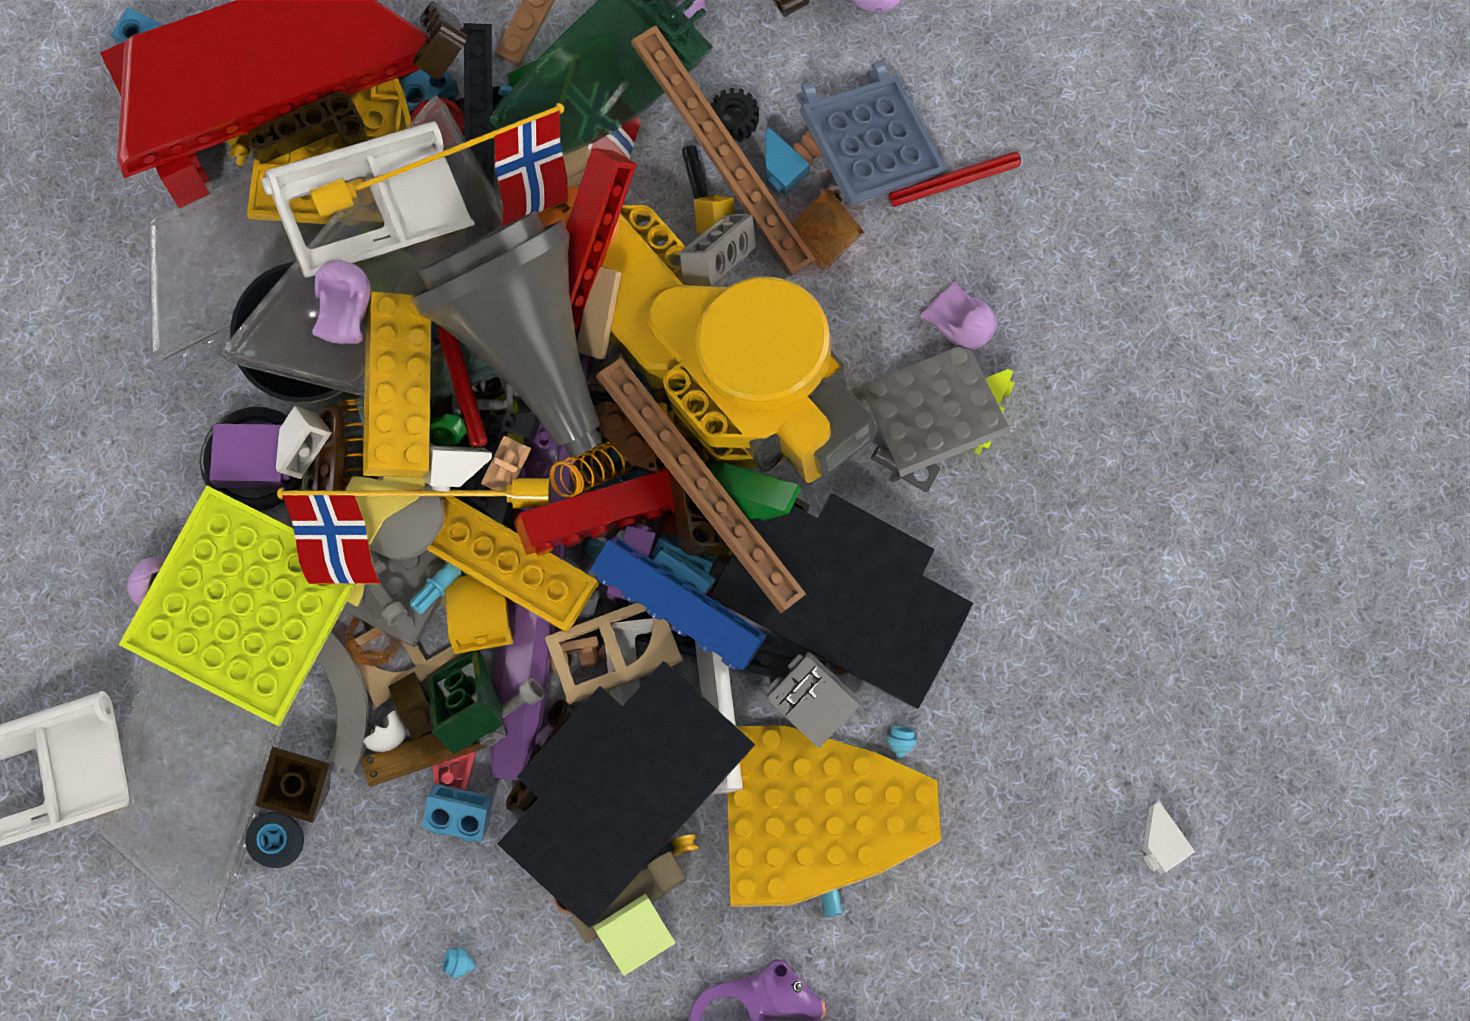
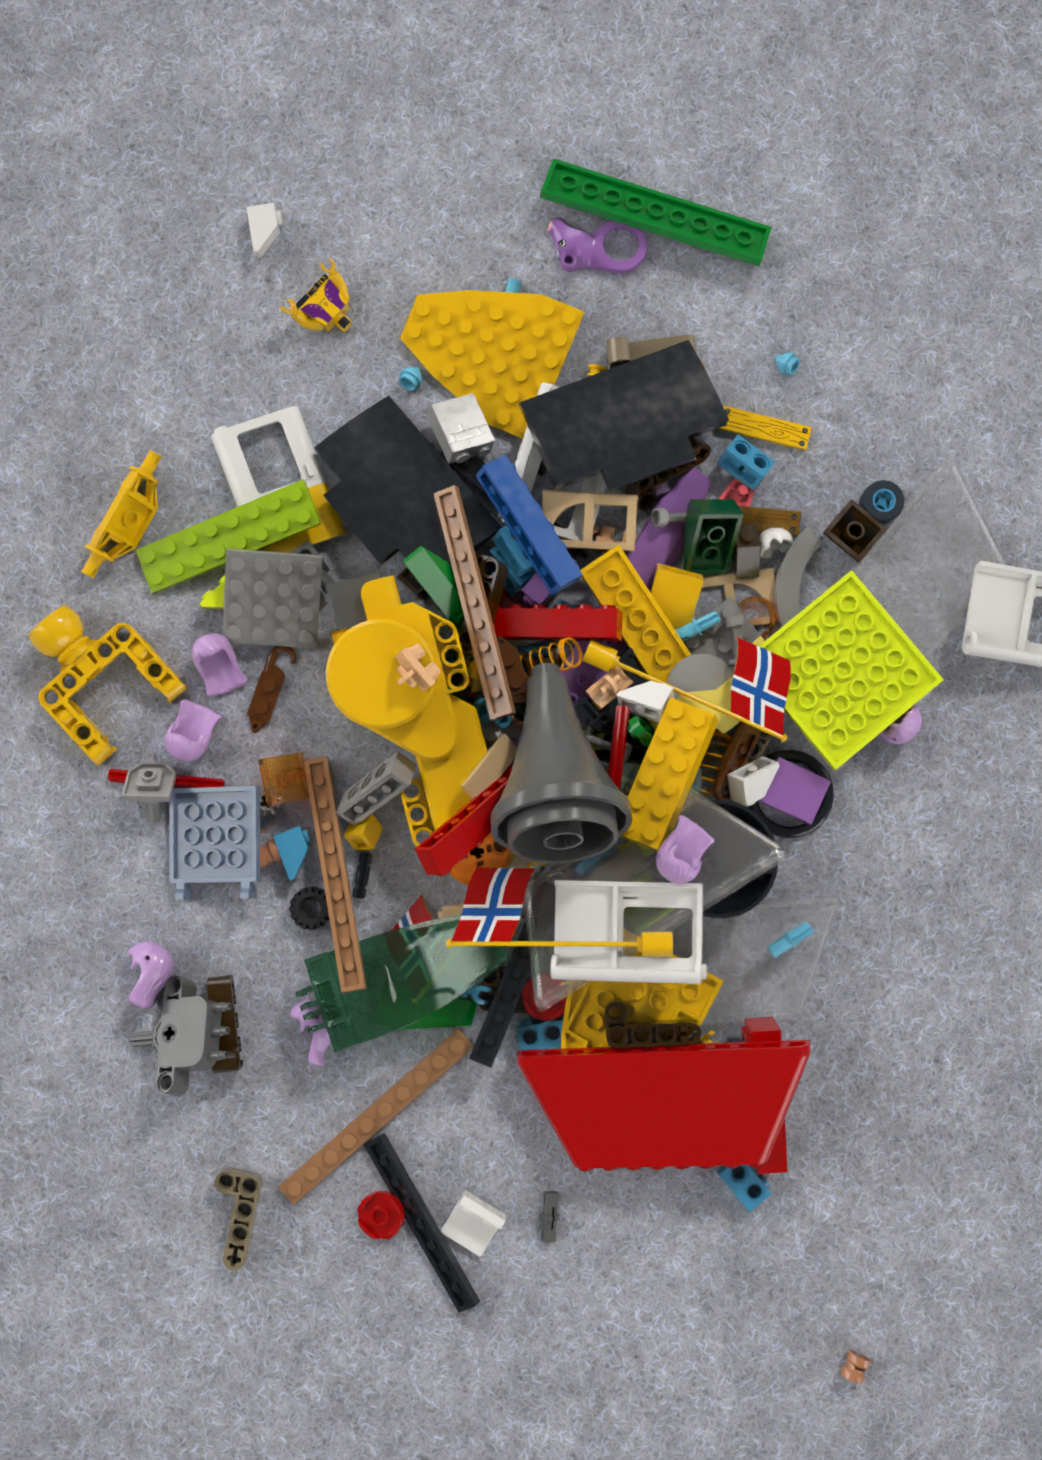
camera: 160 degrees left, 10 degrees up
dark brown beam [413,1,467,80] -> none
yellowish green tile [593,893,675,976] -> none
none -> yellow piece [28,605,188,766]
none -> yellow plate [80,450,163,579]
none -> light grey piece [121,762,176,823]
none -> lime plate [136,480,322,594]
none -> lavender piece [164,700,222,762]
none -> white piece [211,406,347,553]
none -> reddish brown plate [247,646,296,733]
none -> yellow torso [280,258,353,332]
none -> light nougat hips [395,644,441,692]
none -> yellow tile [717,405,812,451]
none -> medium azure axle [767,922,814,959]

